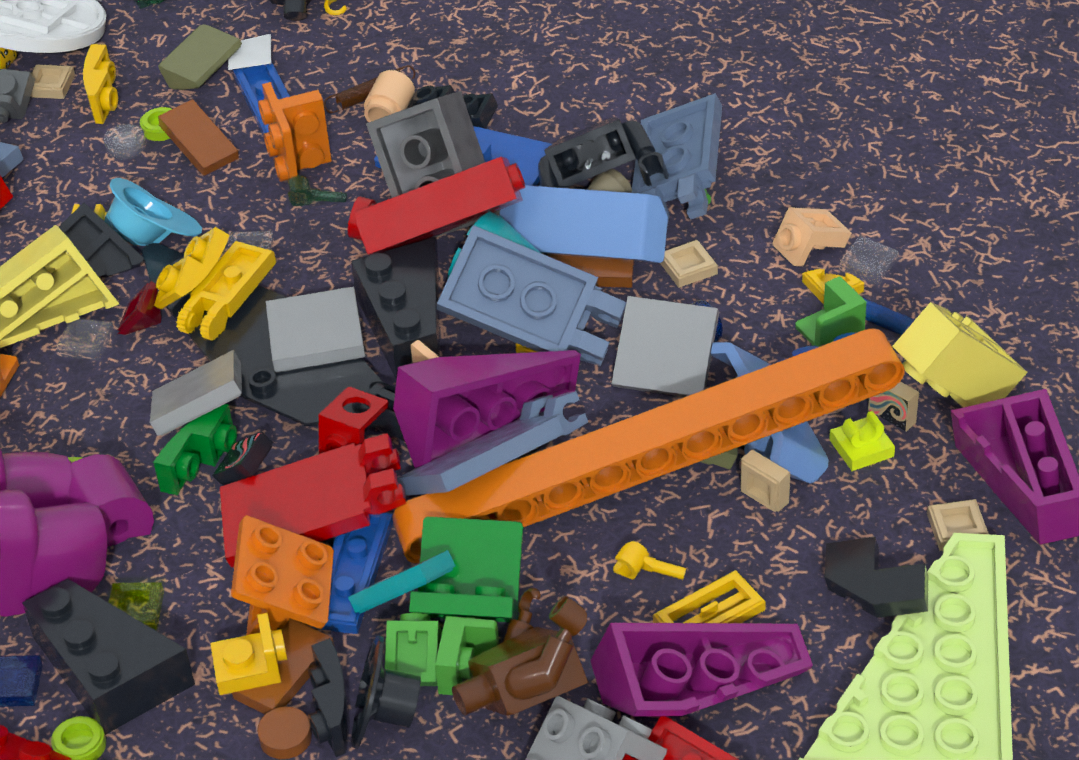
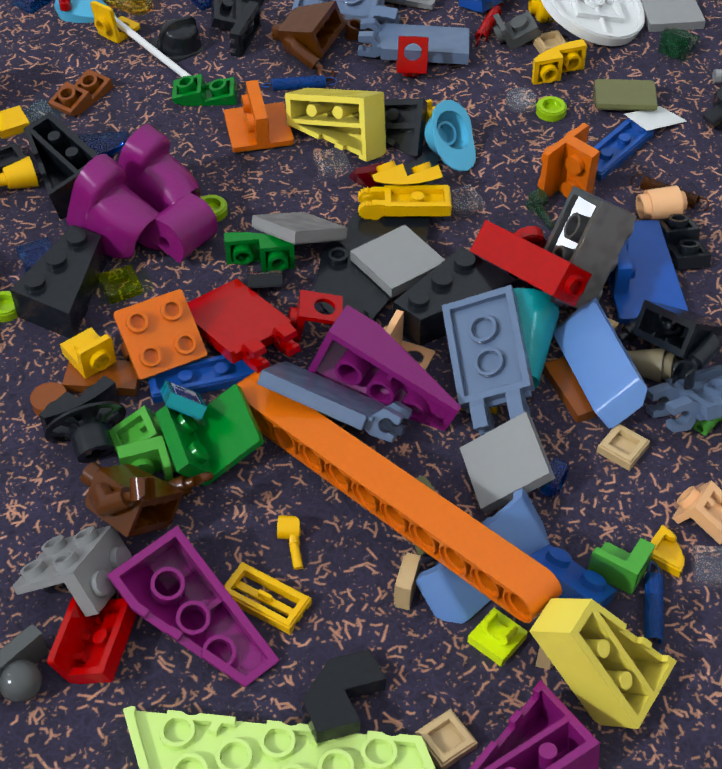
camera: 60 degrees right, 5 degrees up
dark orange tile [158,99,239,176] -> none

